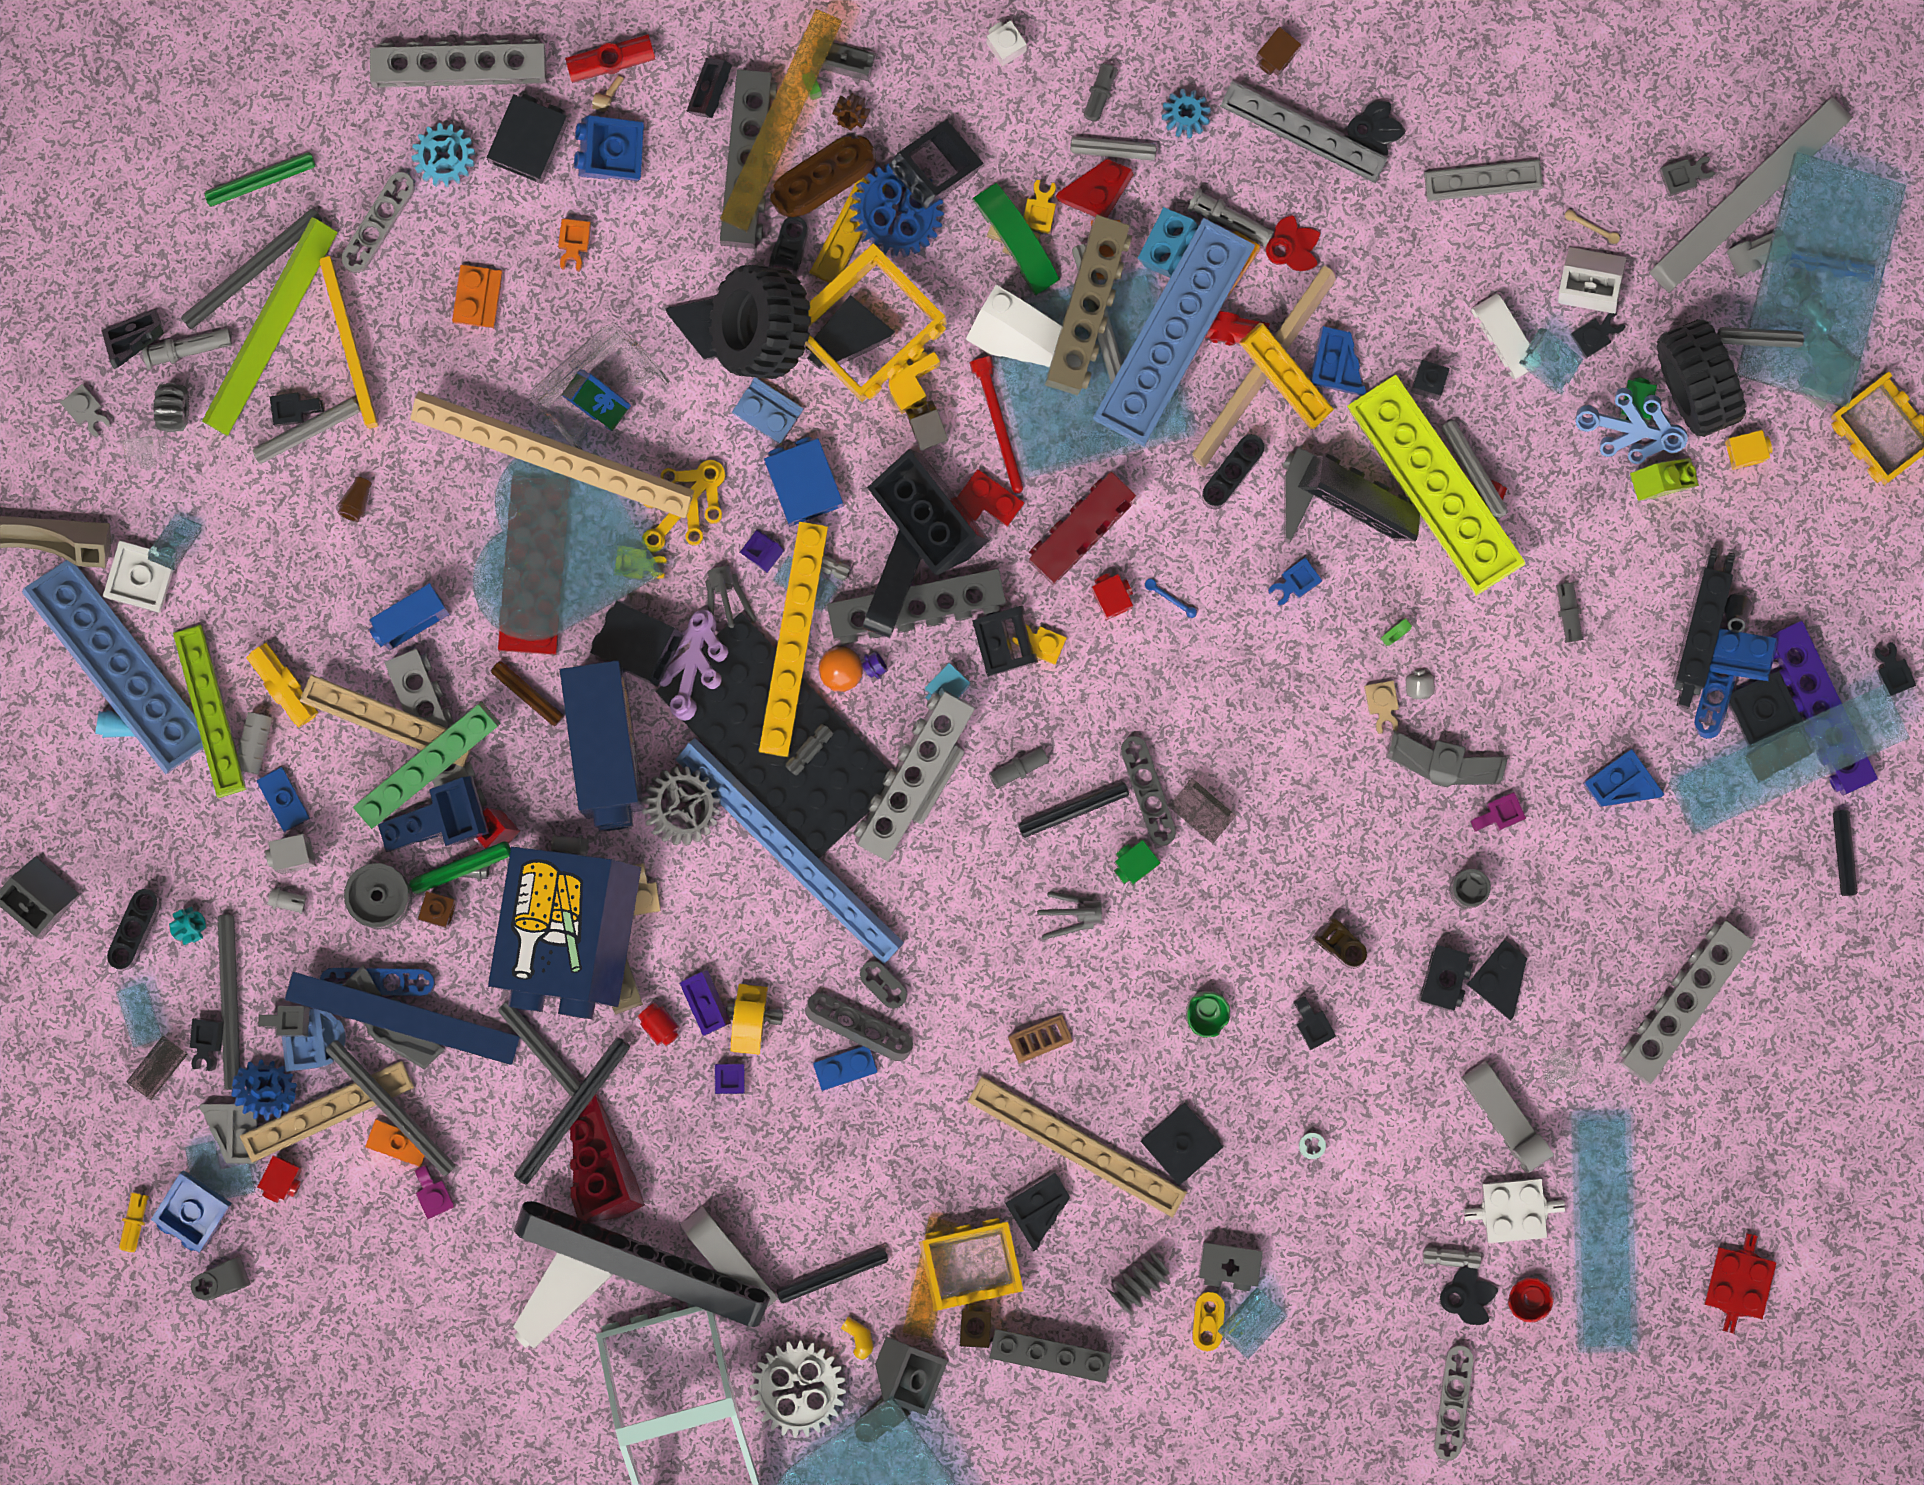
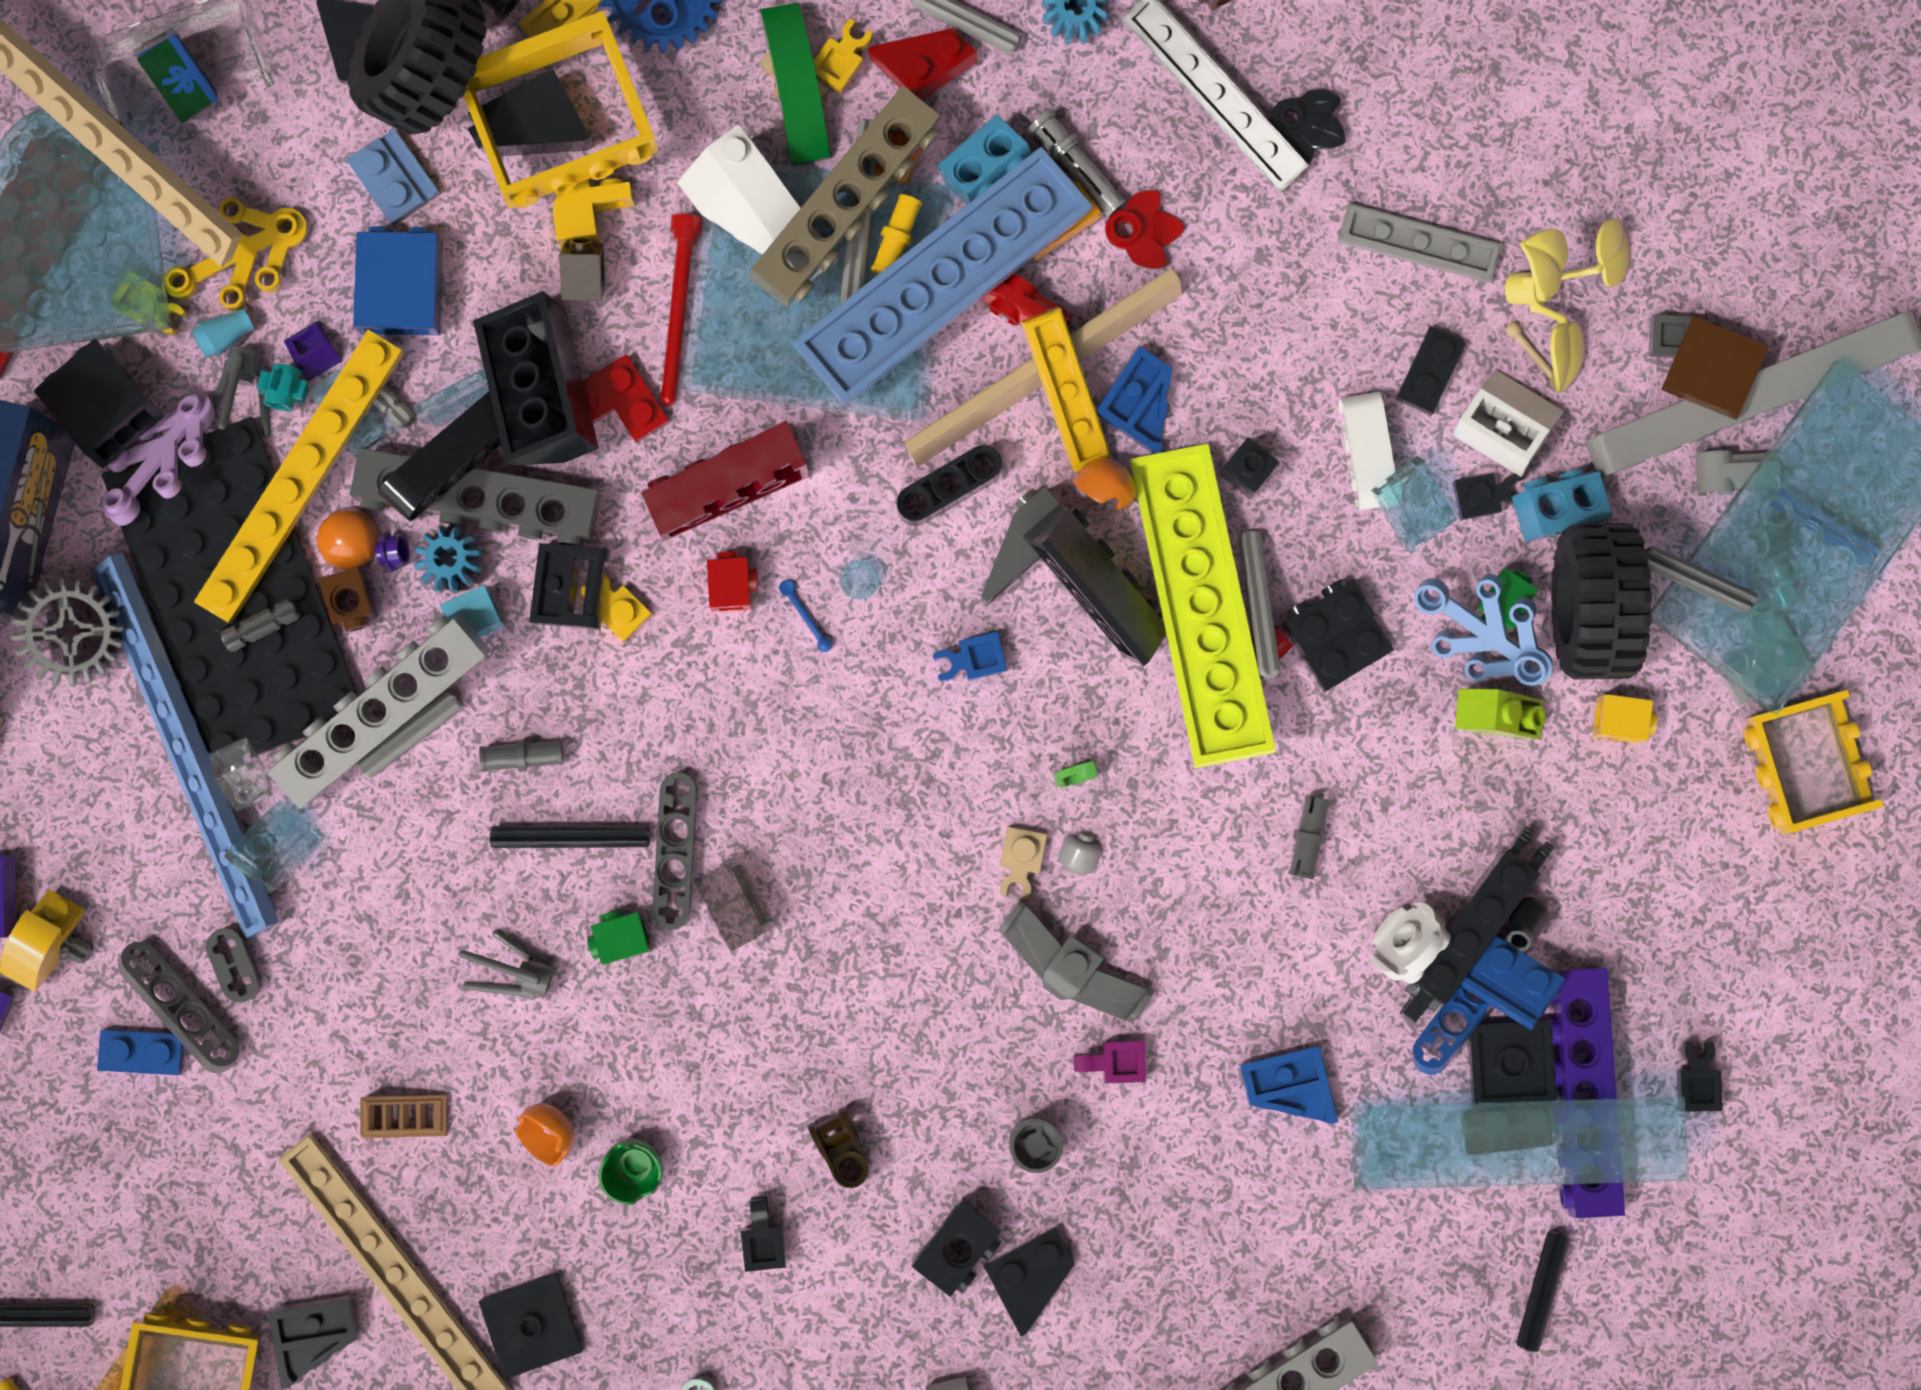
camera: 20 degrees right, 0 degrees up
none -> medium azure cone [190,308,254,358]
none -> clear brick [209,737,273,812]
none -> clear light blue plate [224,800,325,894]
none -> teal gear [256,363,309,412]
none -> reddish brown brick [319,567,378,632]
none -> clear light blue plate [412,369,489,427]
none -> dark azure gear [414,525,483,594]
none -> orange hair [515,1103,575,1167]
none -> clear light blue plate [839,559,880,600]
none -> yellow pin [871,194,923,274]
none -> orange hair [1072,457,1137,510]
none -> black plate [1282,579,1394,693]
none -> white plate [1371,902,1451,984]
none -> black plate [1395,326,1466,416]
none -> light yellow plant [1505,219,1630,393]
none -> dark azure brick [1511,468,1613,543]
none -> reddish brown tile [1661,316,1769,420]

